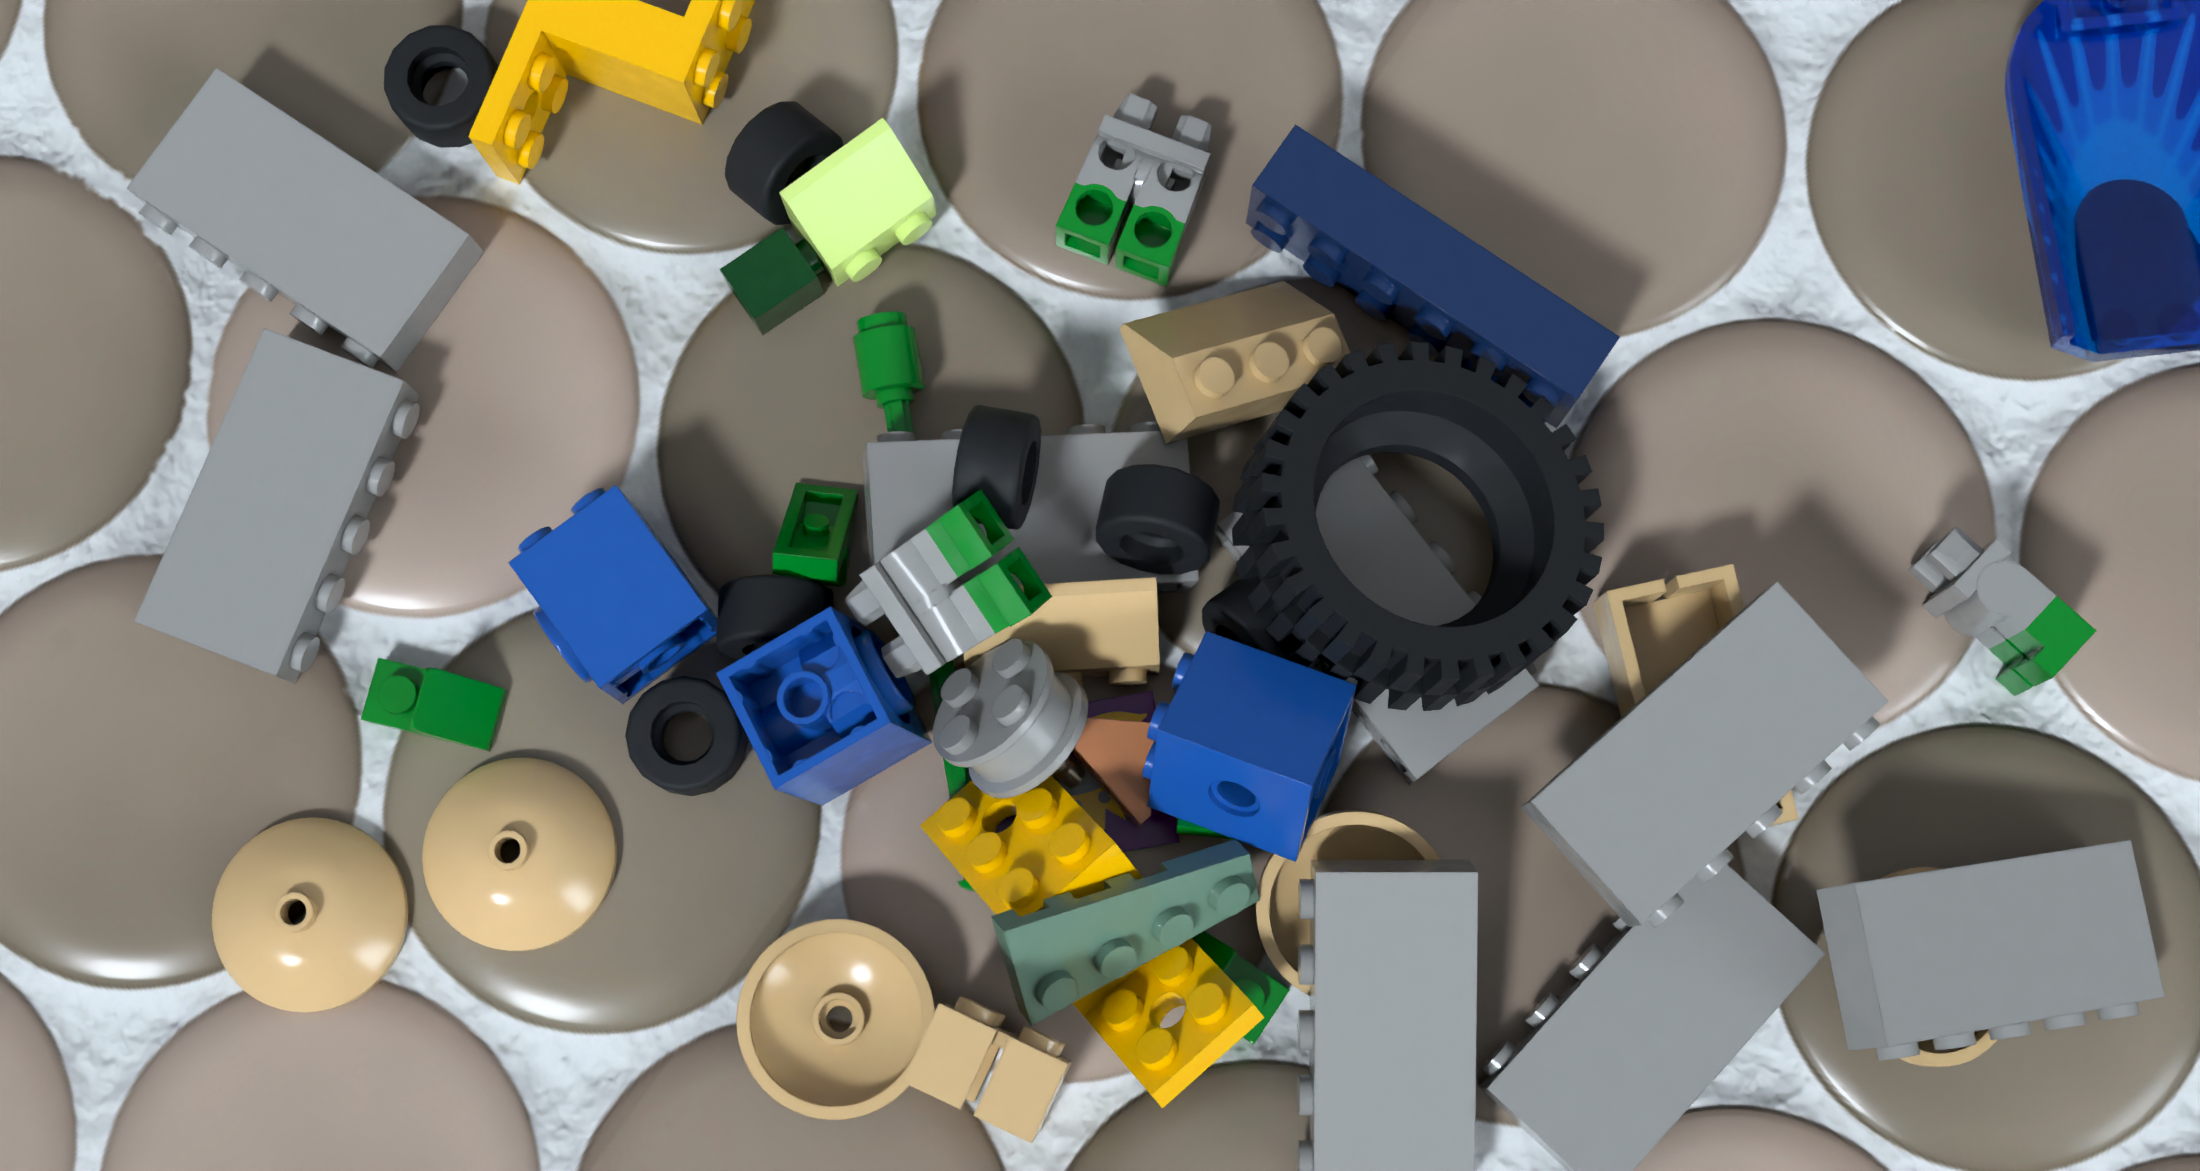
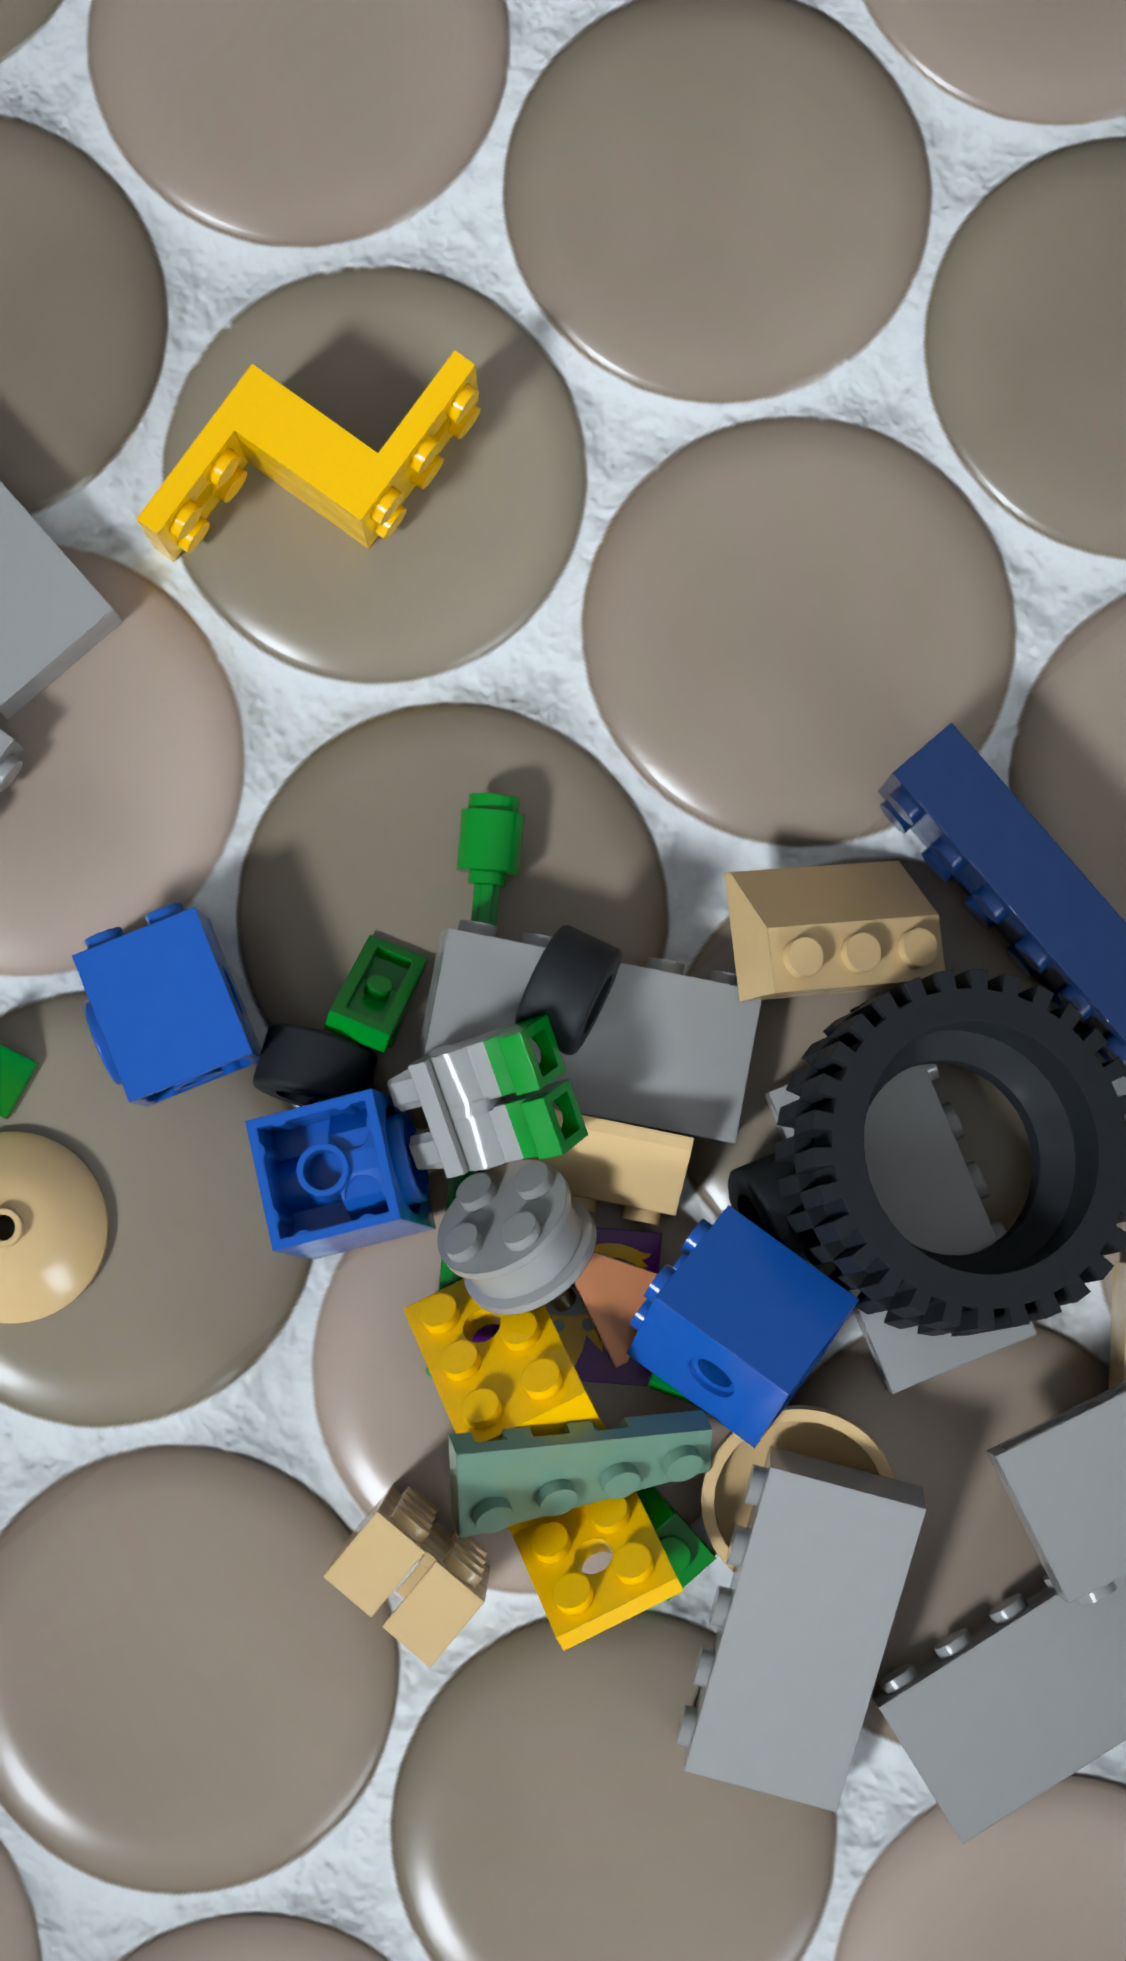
camera: 10 degrees right, 5 degrees up
black tyre [384,25,498,148] -> none
black tyre [625,676,749,796] -> none
dark green brick [720,227,825,335] -> none
black tyre [725,101,844,225] -> none
tan dish [736,919,935,1120] -> none
yellowish green slope [779,118,937,287] -> none
hips [1056,93,1212,287] -> none
black tyre [1096,464,1220,574] -> none

